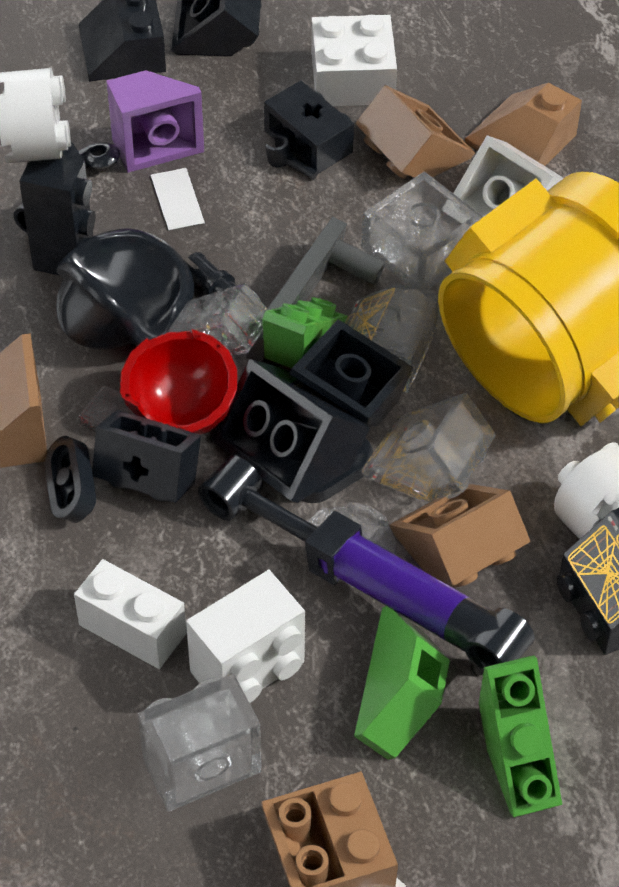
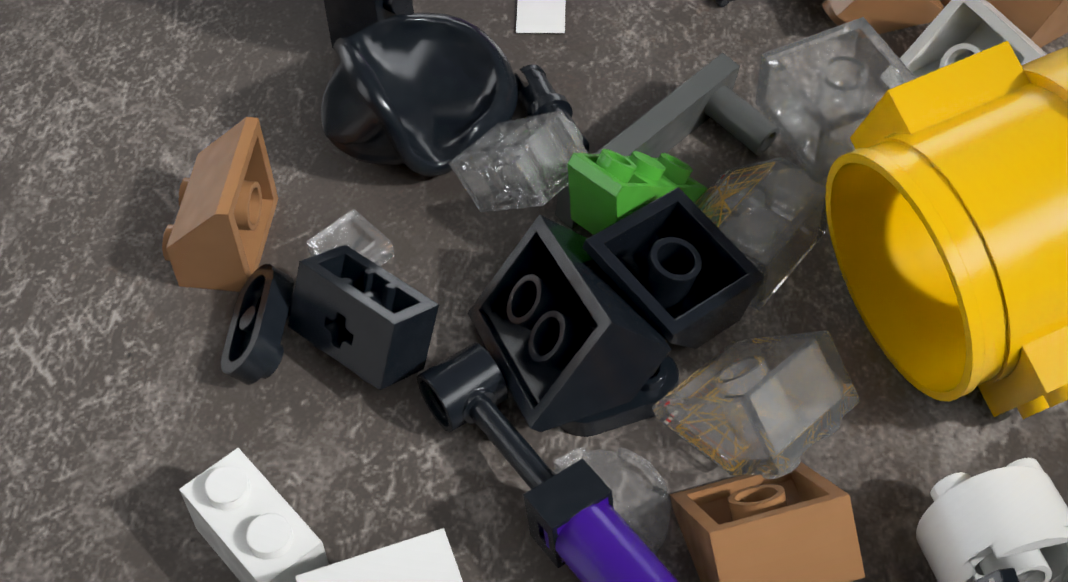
camera: 20 degrees right, 0 degrees up
red cylinder [120,329,237,435] -> none

